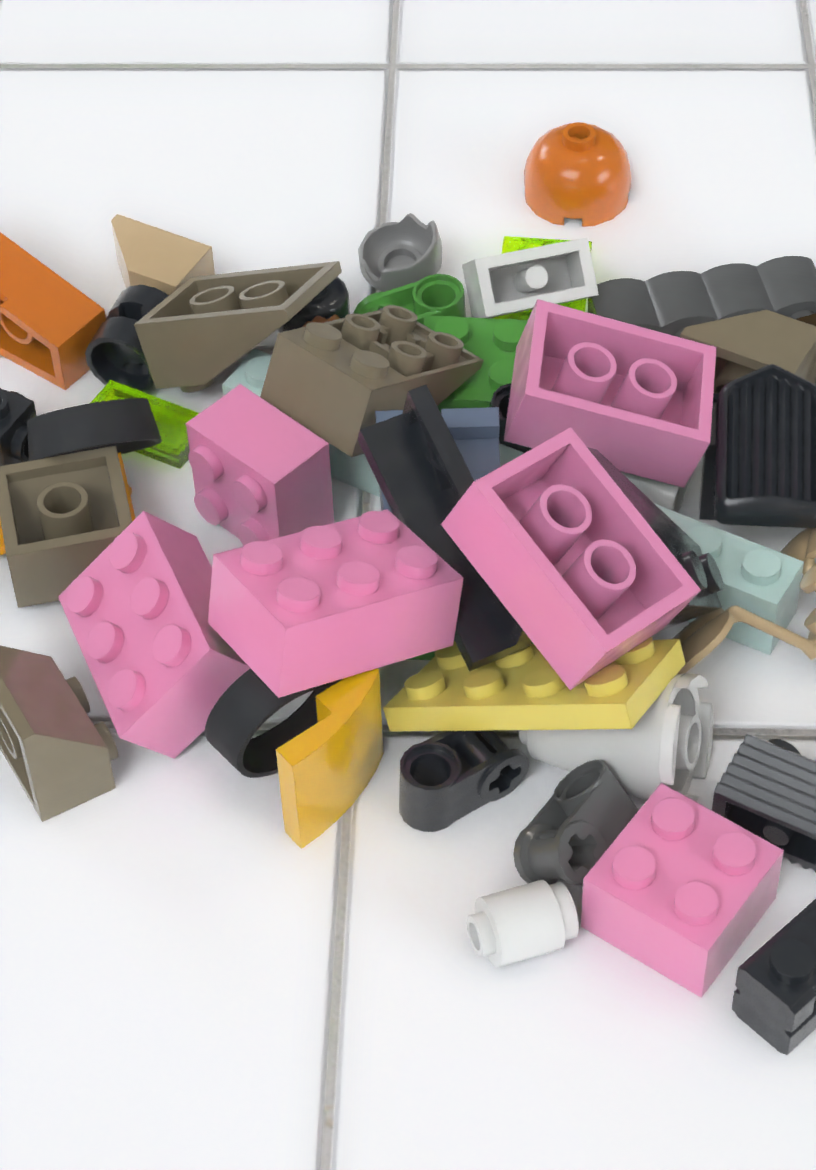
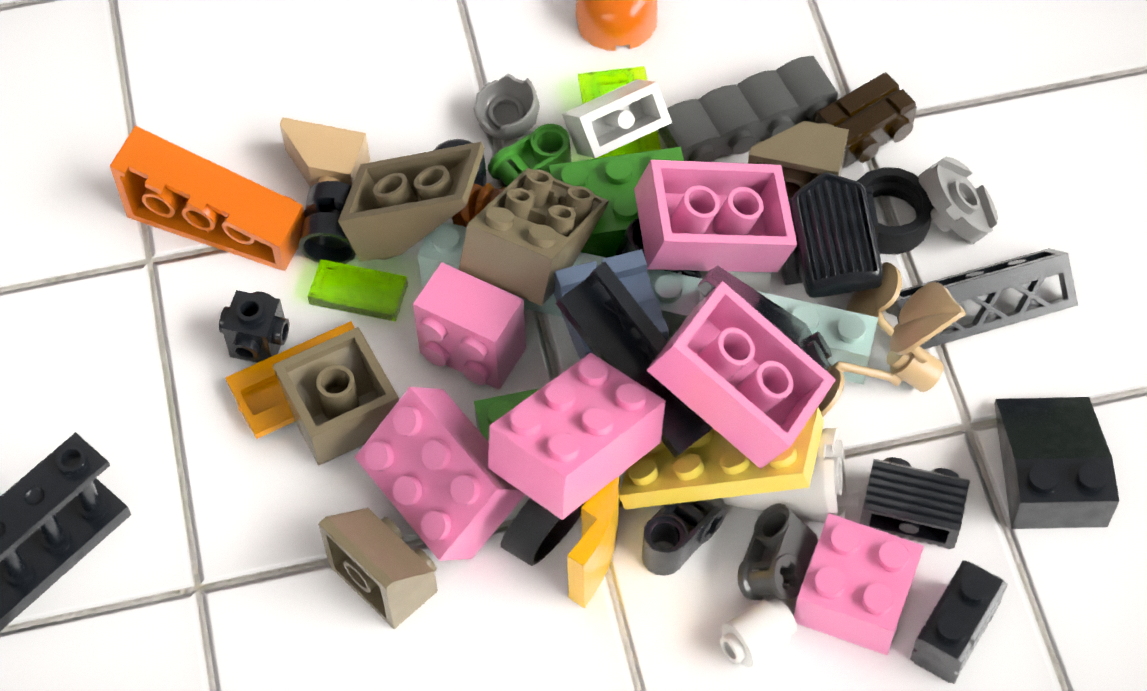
camera: 15 degrees left, 10 degrees up
black tyre [27,398,162,461] -> none

